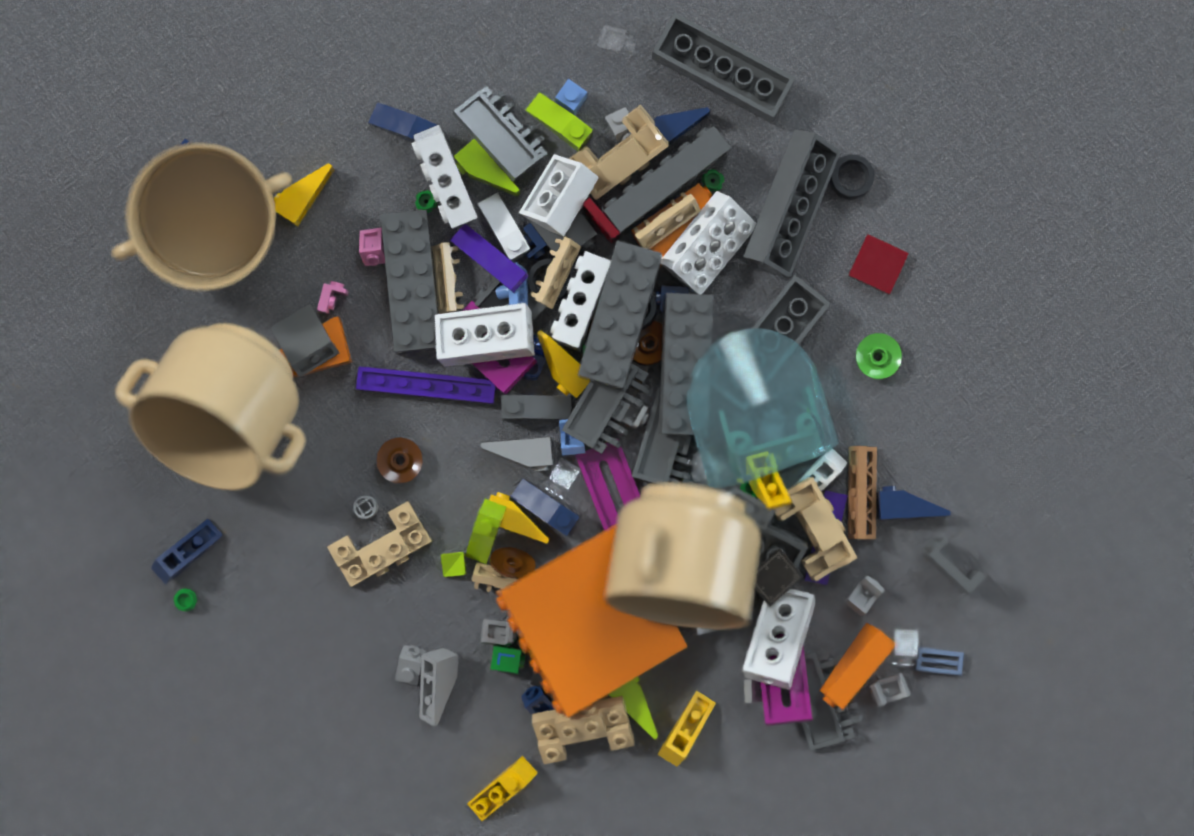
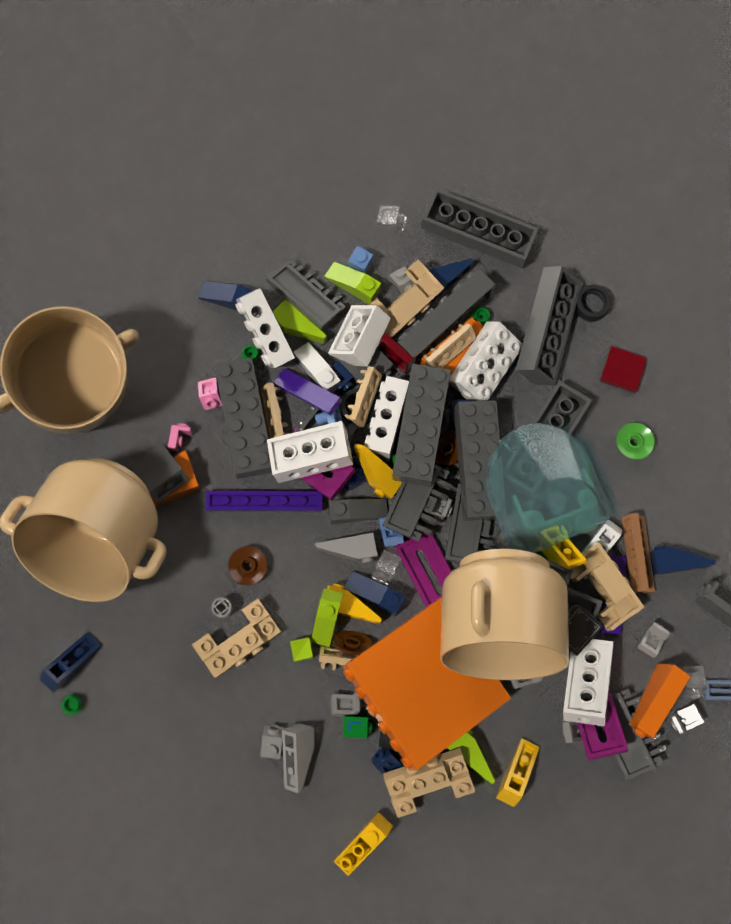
camera: 10 degrees left, 10 degrees down
yellow slope [274,163,335,227] -> none

